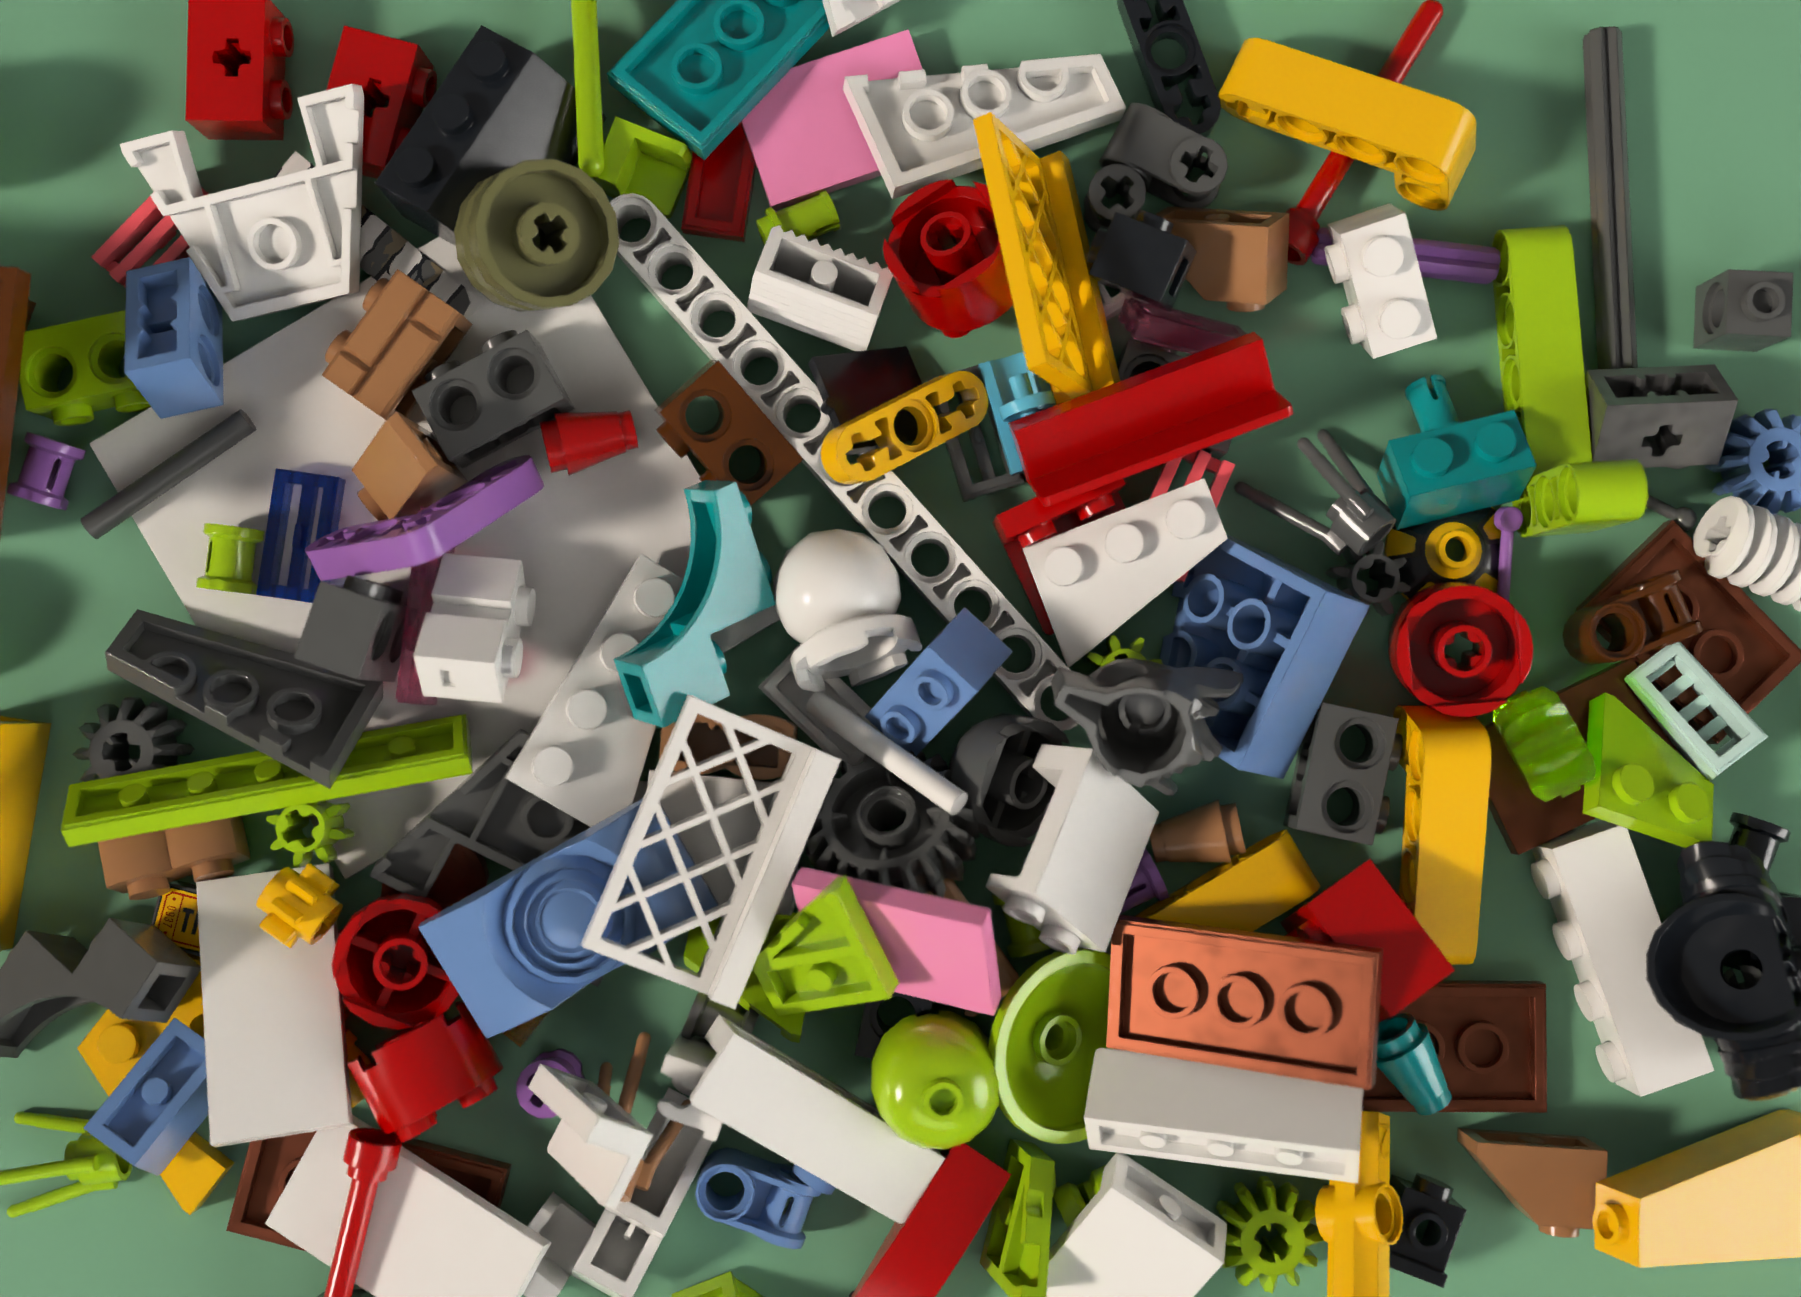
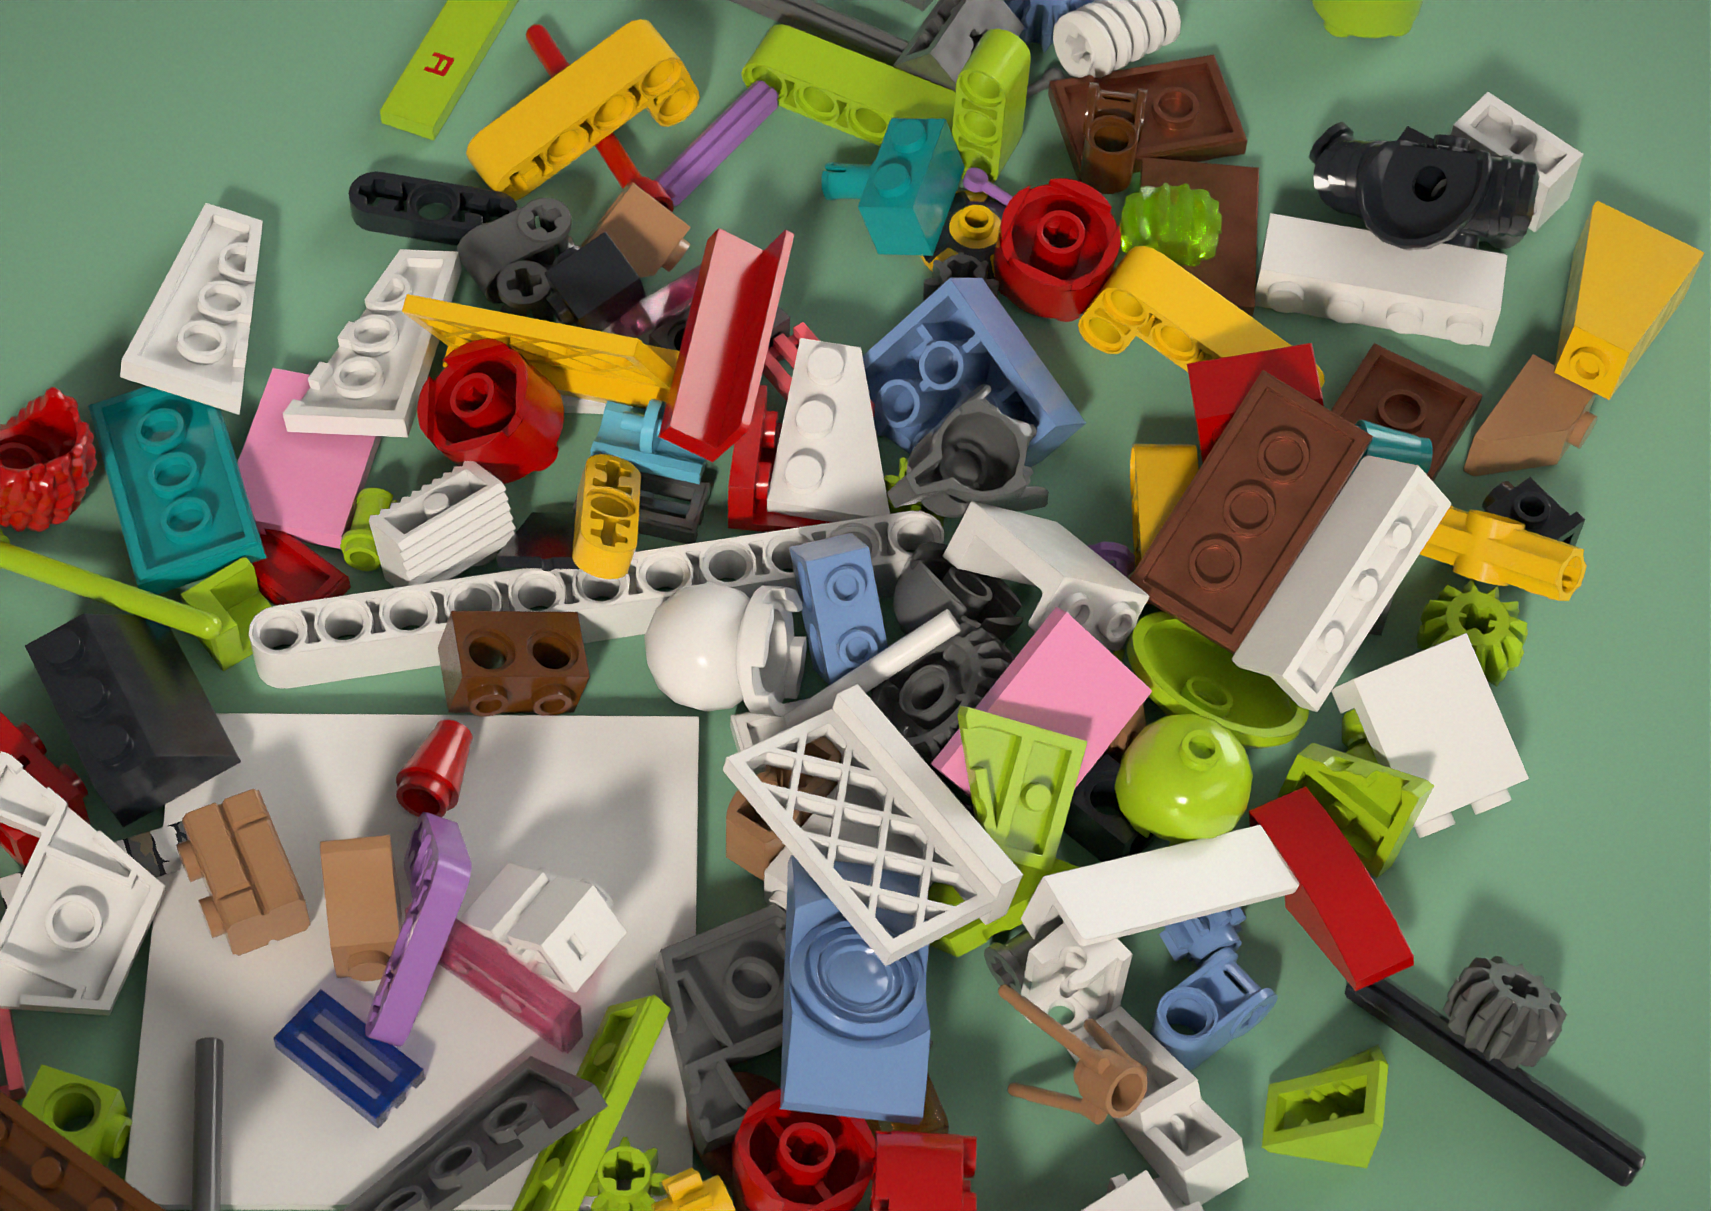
camera: 60 degrees left, 30 degrees down
medium blue brick [125,257,224,419] -> none
lime bush [196,523,265,595] -> none
dark grey brick [294,575,419,682] -> none
dark grey brick [411,330,575,468] -> none
olive wheel [454,159,619,312] -> none
white wing [505,554,683,827] -> none
medium lavender bush [516,1049,585,1118] -> none
white panel [528,1064,653,1209] -> none
teal arch [613,480,776,728] -> none
medium nougat cone [1150,799,1246,863] -> none
dark grey plant [1234,429,1396,556] -> none
dark grey brick [1283,702,1403,846] -> none
white brick [1324,203,1437,359] -> none
lime wing [1583,692,1714,848] -> none
light aqua slope [1624,641,1768,781] -> none

